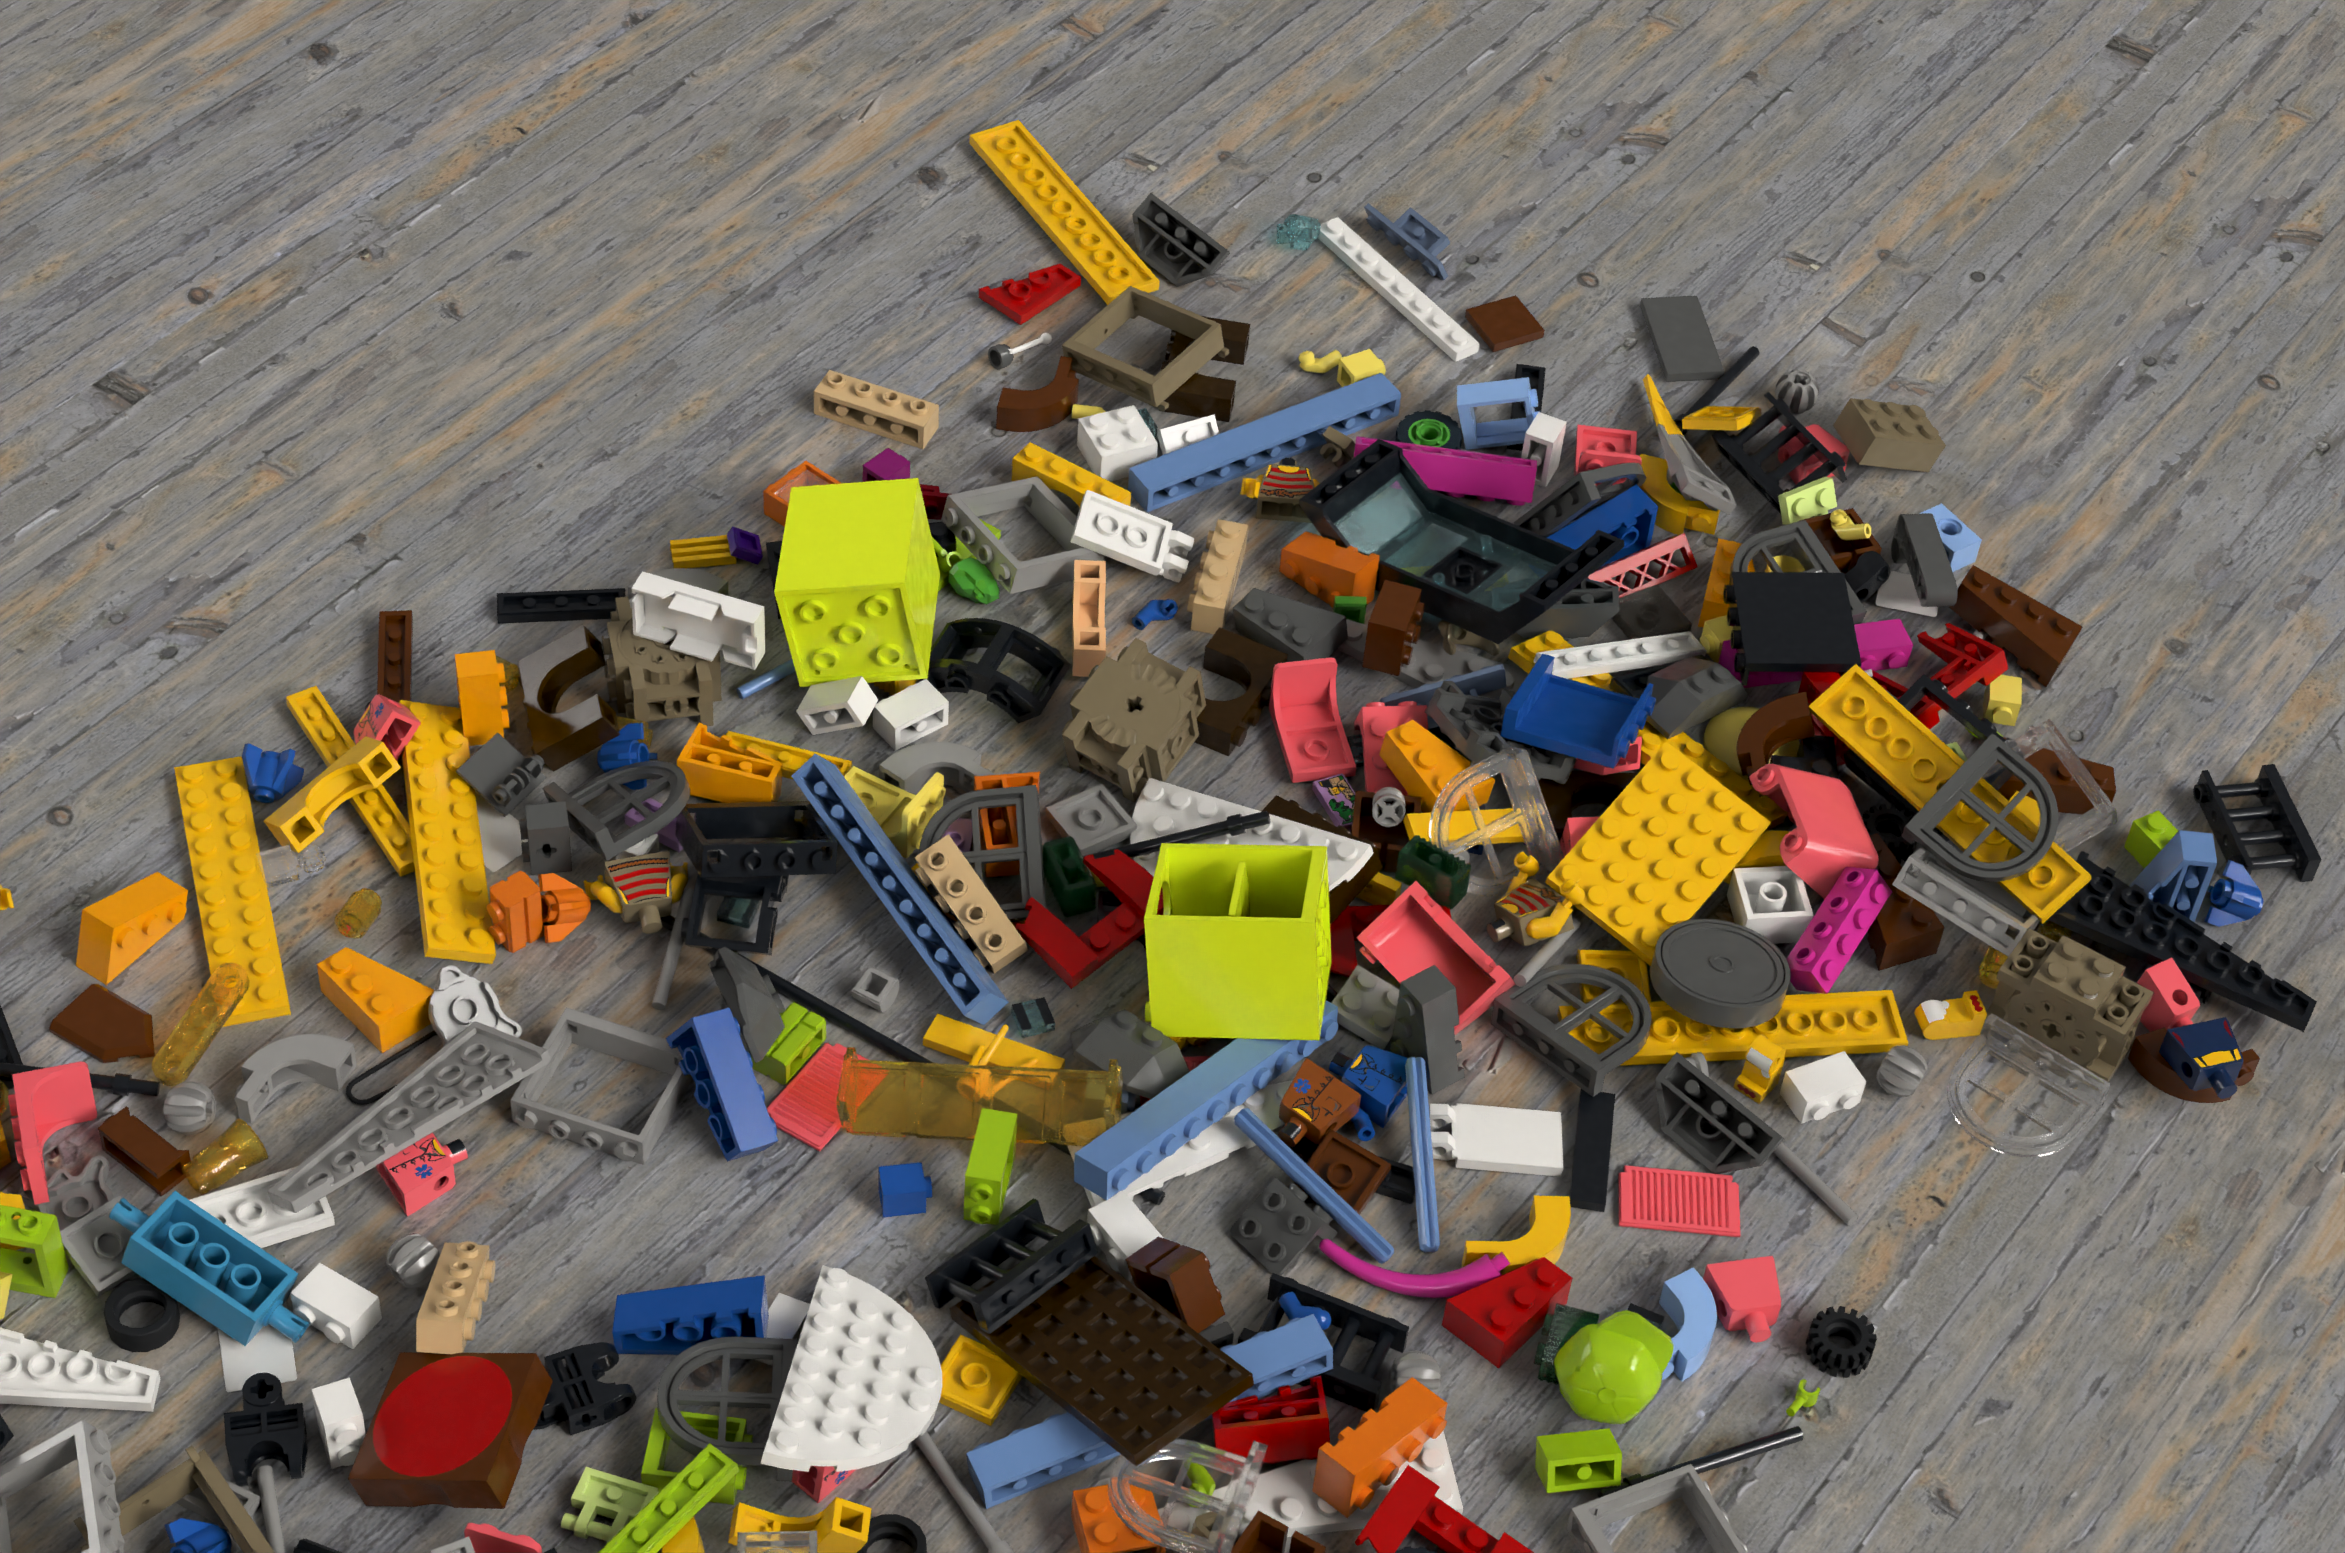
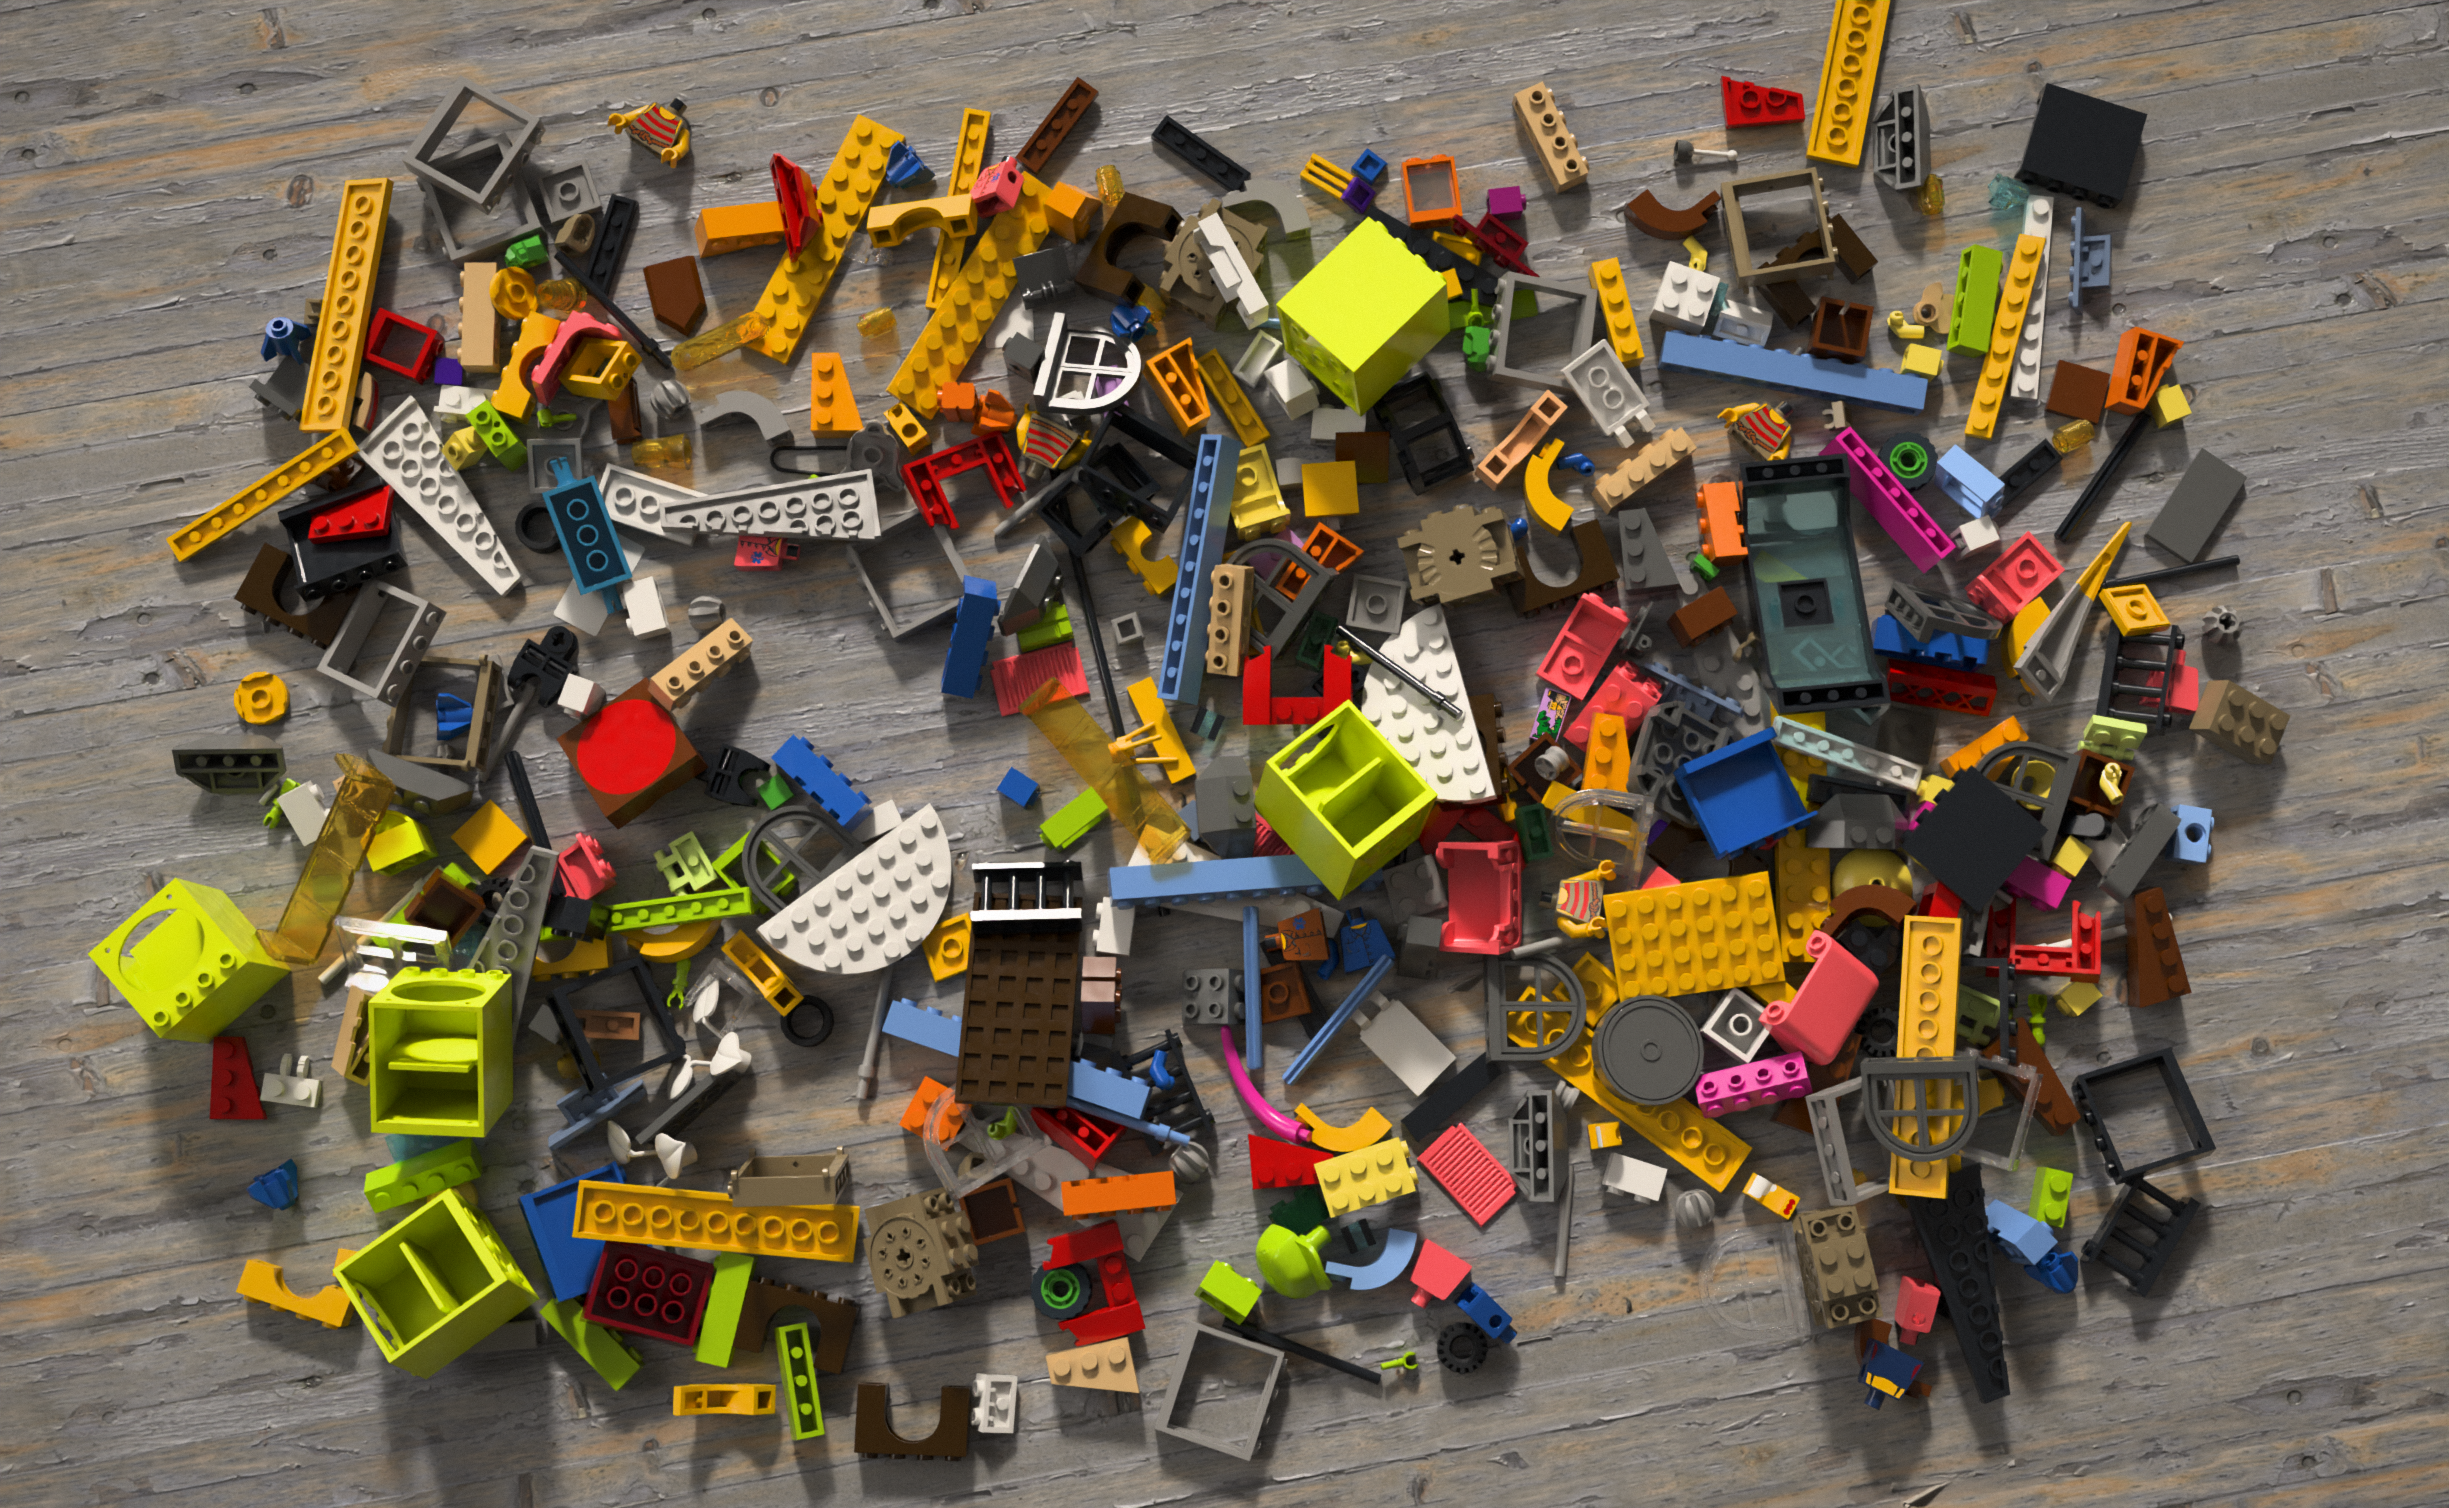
camera: 45 degrees right, 35 degrees up
none -> lime hand [537,409,577,428]
none -> yellow window [558,337,643,401]
none -> bright green tile [757,773,795,811]
none -> red wedge [769,153,823,263]
none -> yellow leg [883,401,932,456]
none -> red wedge [900,430,1026,530]
none -> medium blue bar [1067,1095,1190,1147]
none -> yellow arch [1110,516,1179,599]
none -> white tile [1232,330,1283,389]
none -> yellow tile [1301,460,1359,518]
none -> light yellow bracket [1314,1137,1419,1218]
none -> reddish brown tile [1335,431,1389,483]
none -> blue tile [1351,148,1388,186]
none -> blue torso [1454,1282,1517,1344]
none -> yellow arch [1523,438,1574,537]
none -> dark grey hinge [1618,601,1654,659]
none -> reddish brown piece [1806,296,1874,365]
none -> tan plate [1912,282,1955,334]
none -> clear yellow brick [1916,174,1945,215]
none -> lime brick [1946,244,2003,358]
none -> yellow plate [1964,234,2046,441]
none -> black panel [2014,83,2147,209]
none -> light yellow brick [2045,835,2093,879]
none -> clear yellow brick [2052,419,2095,453]
none -> black axle [2054,411,2152,543]
none -> black window [2071,1047,2216,1185]
none -> orange wedge [2105,327,2184,416]
none -> light yellow brick [2148,384,2192,429]

